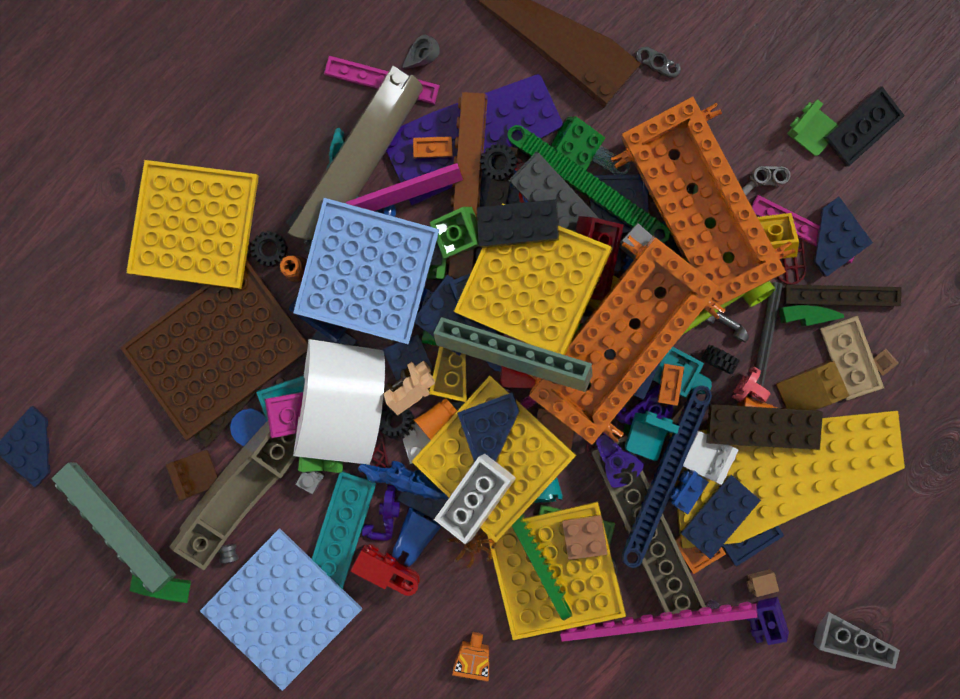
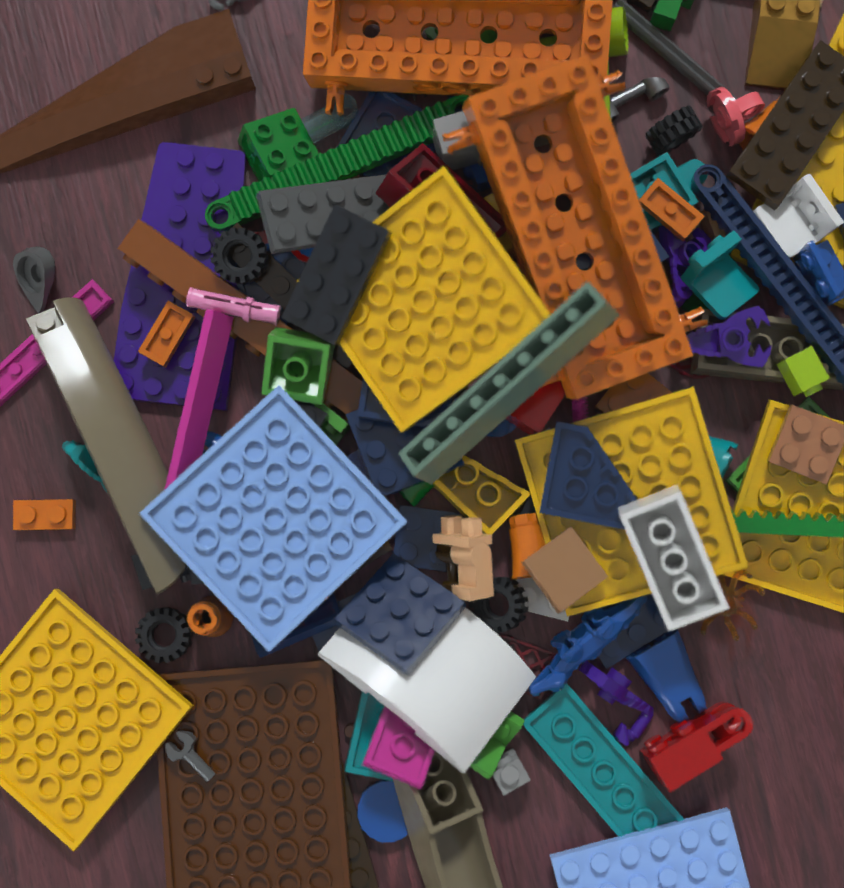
camera: 55 degrees left, 5 degrees down
none -> orange plate [13,499,76,530]
none -> dark grey bar [165,730,216,782]
none -> bright pink pin [186,288,281,325]
none -> dark blue plate [335,553,466,676]
none -> medium nougat tile [521,526,608,614]
none -> lime brick [776,346,830,397]

